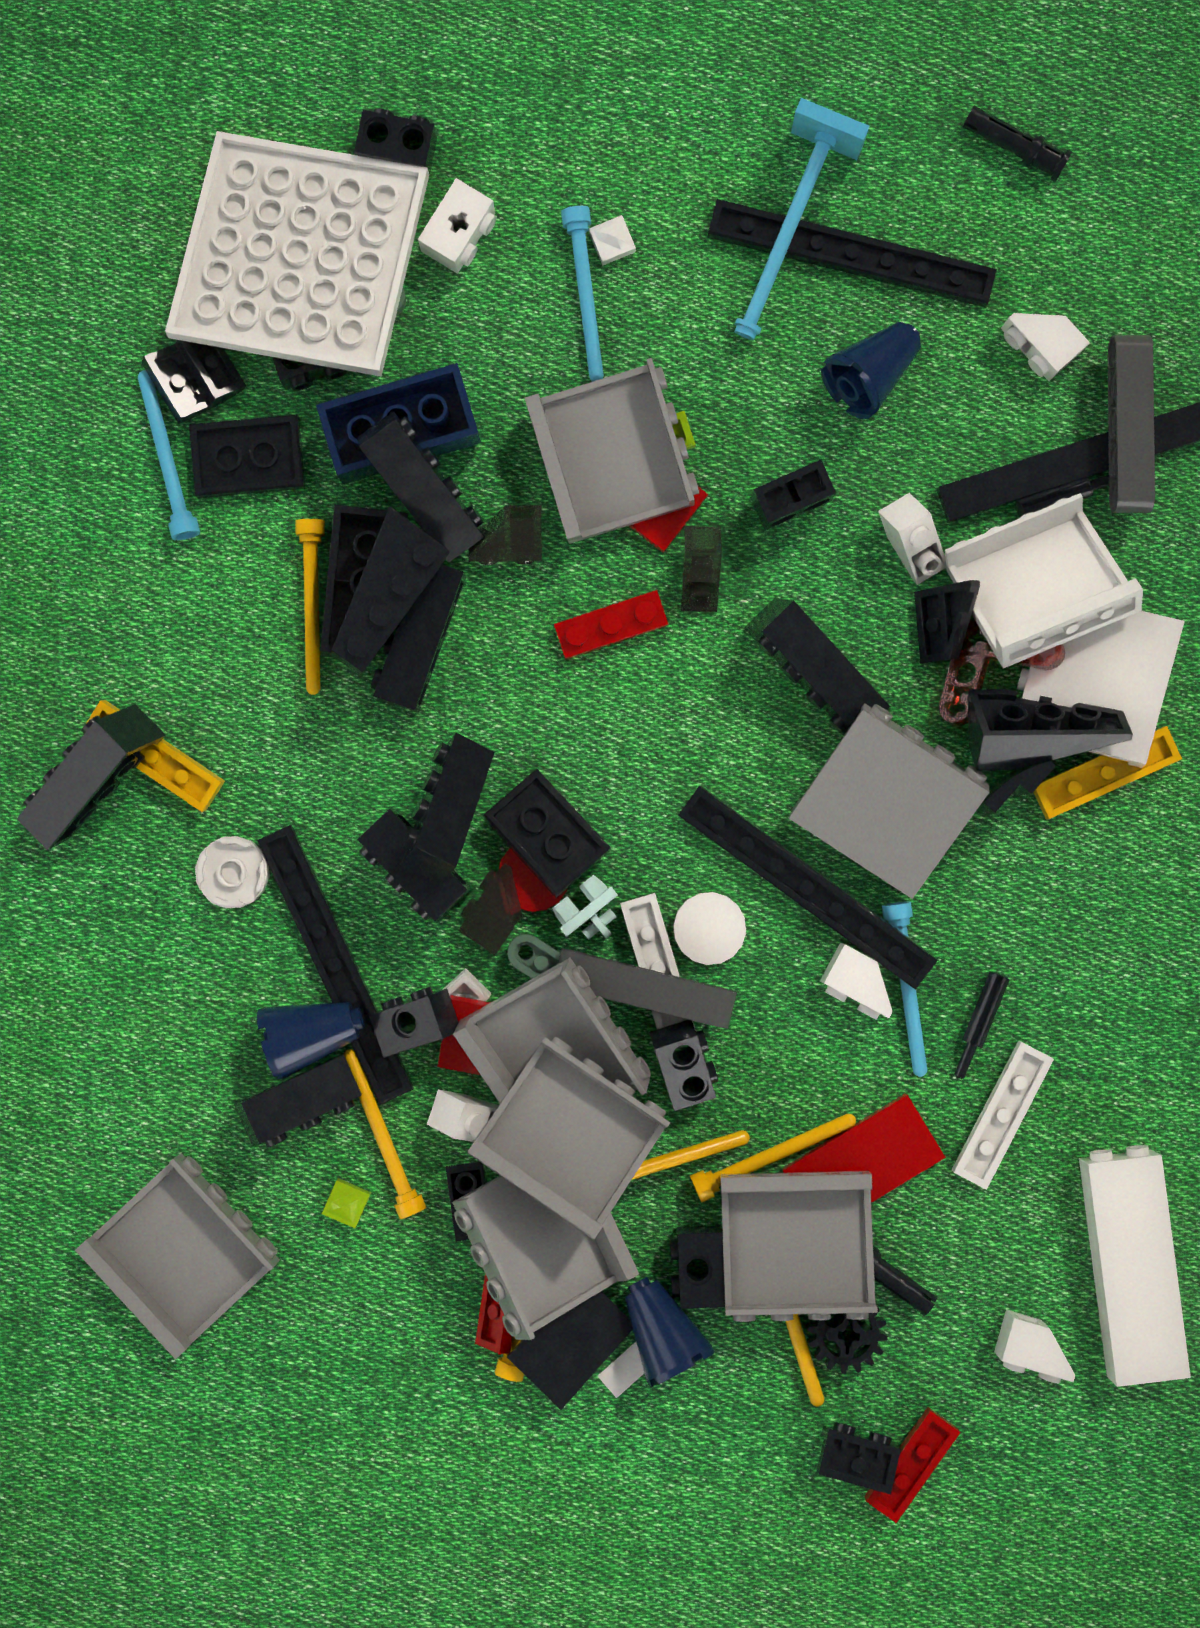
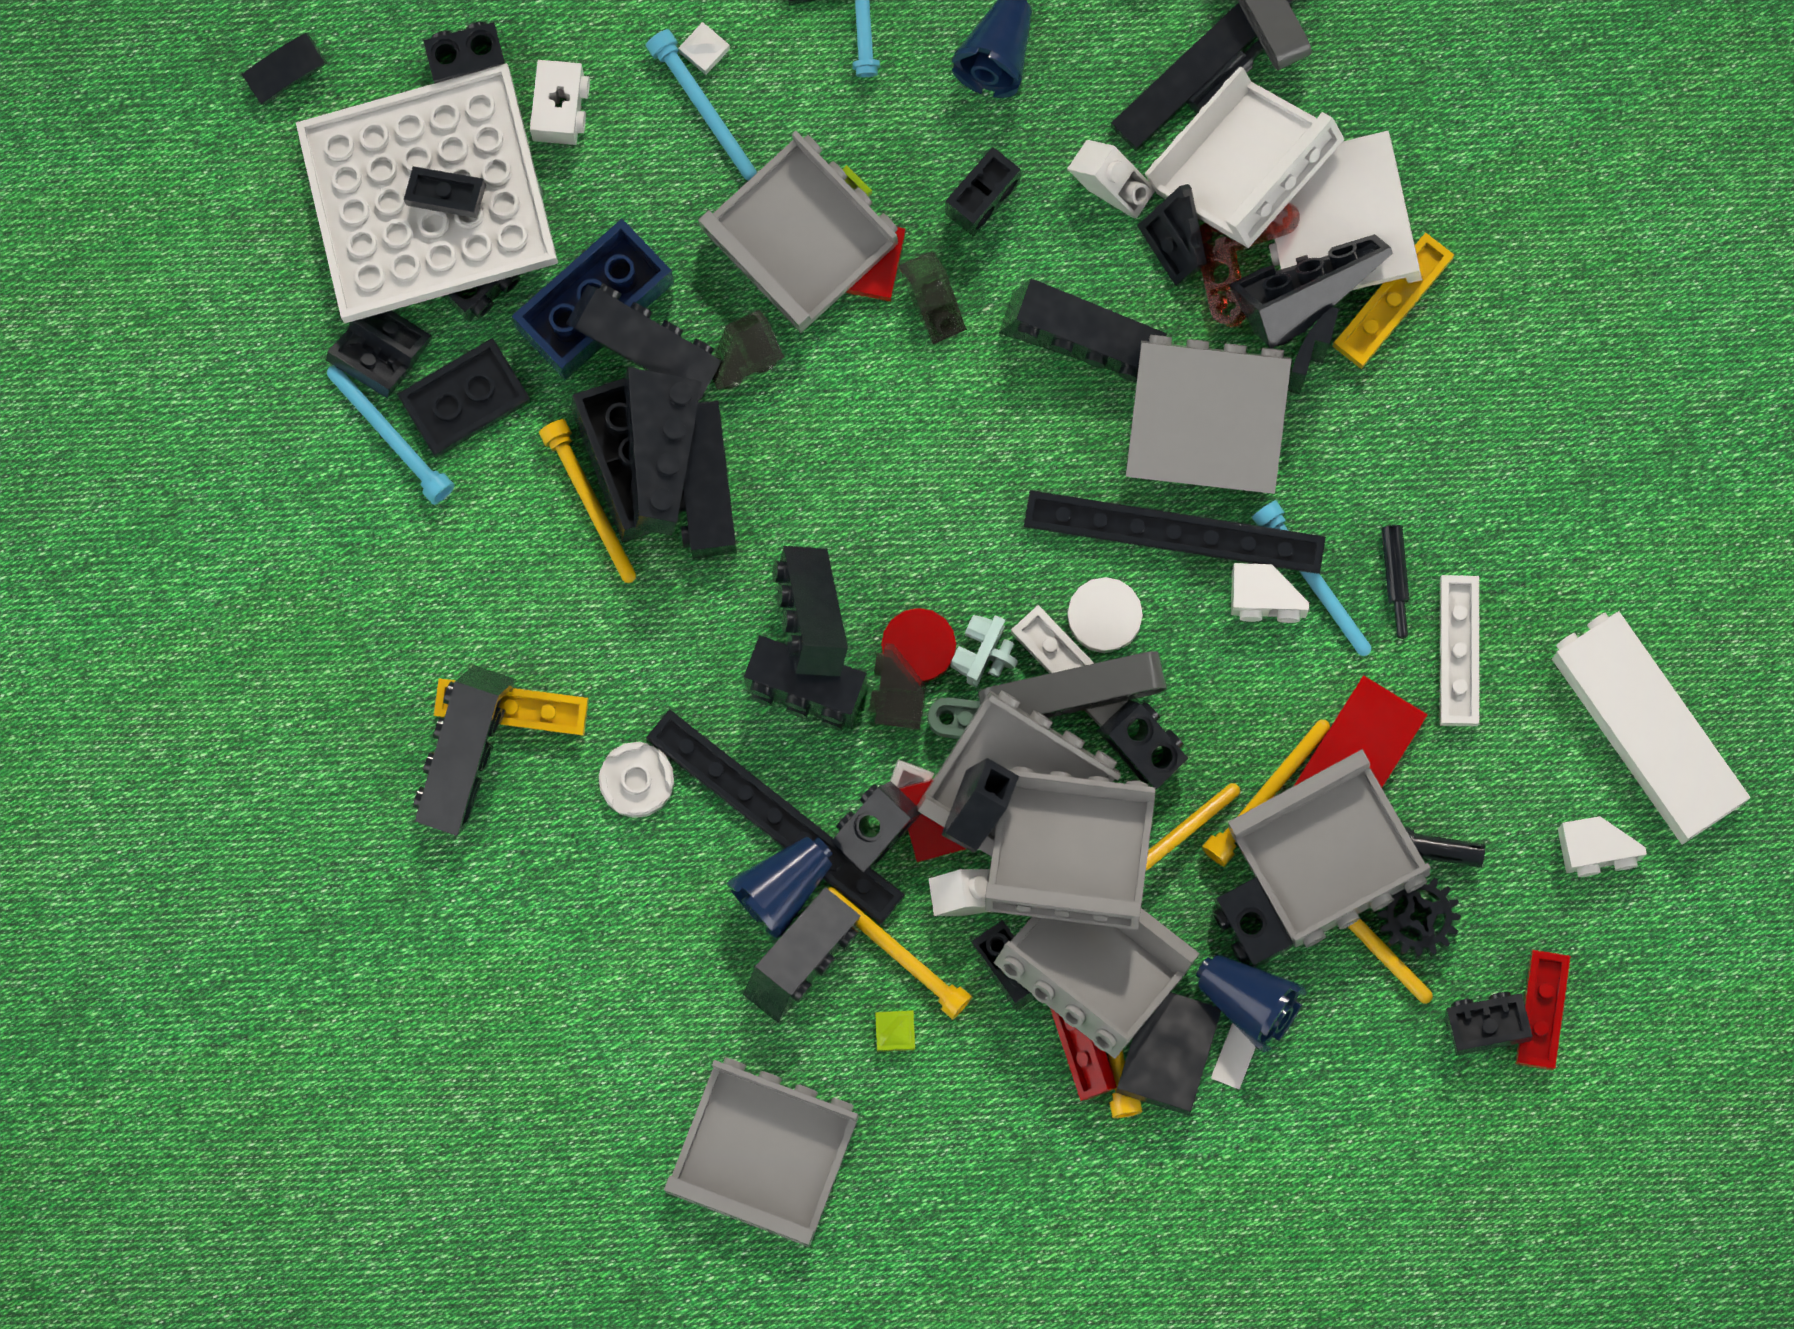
camera: 25 degrees left, 10 degrees down
black tile [483,769,611,898] -> none
red plate [554,590,668,660] -> none
none -> black slope [241,33,327,105]
none -> black plate [403,166,486,218]
none -> black slope [942,758,1019,853]

